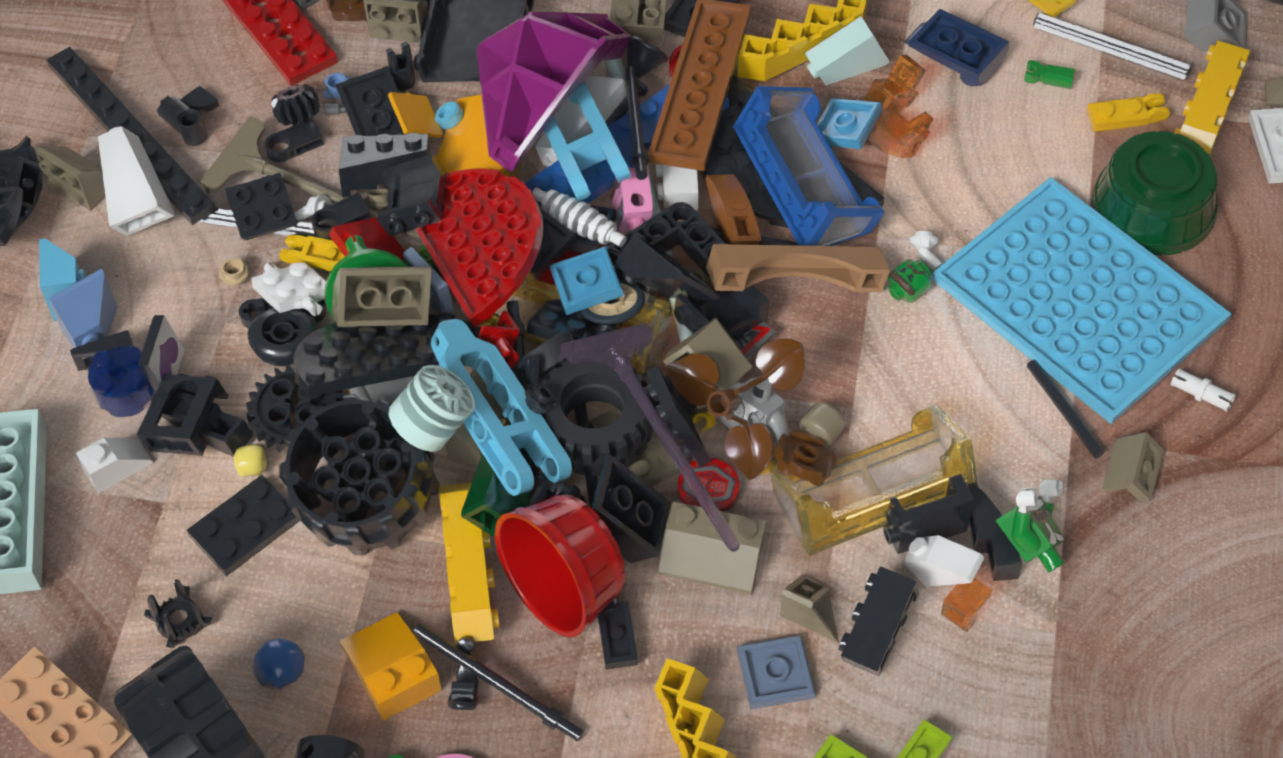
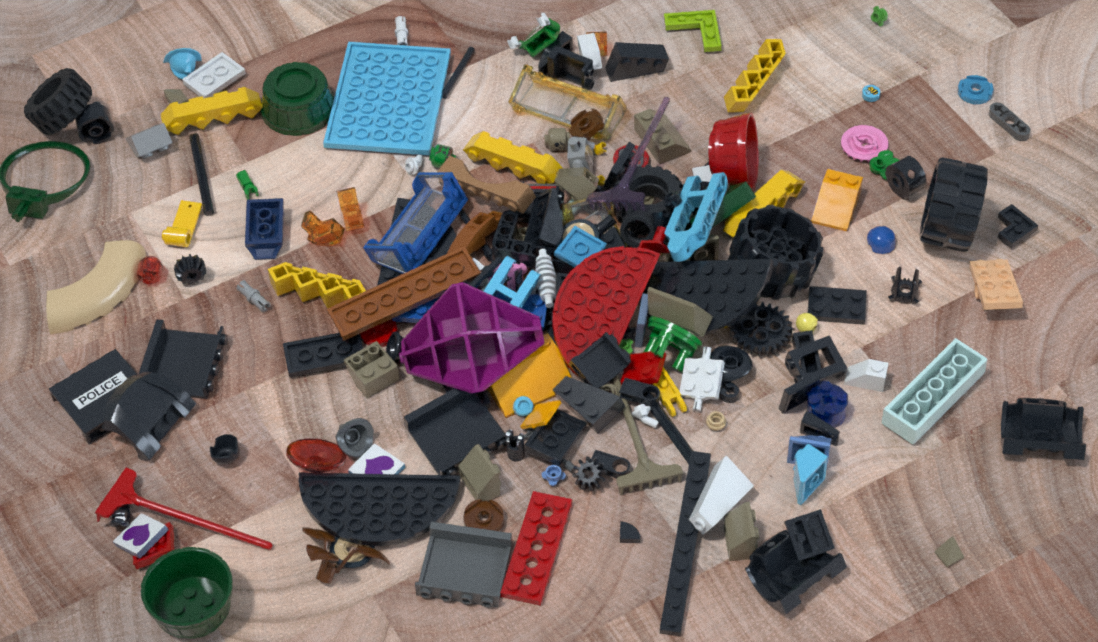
camera: 130 degrees left, 5 degrees down
black piece [157,96,208,146] -> none
black bracket [225,172,297,240] -> none
light aqua wheel [389,365,475,452] -> none
black bar [413,623,584,742] -> none
black piece [448,636,479,710] -> none
black slope [591,454,671,563] -> none
reddish brown plant [666,338,806,480] -> none
sand blue tile [737,635,816,710] -> none
dark tan slope [780,574,838,643] -> none
light aqua slope [805,17,890,85] -> none
dark azure tile [817,98,883,149] -> none
yellow hinge [1086,93,1170,132] -> none
dark tan panel [1103,432,1164,502] -> none
none -> yellow brick [463,131,563,184]

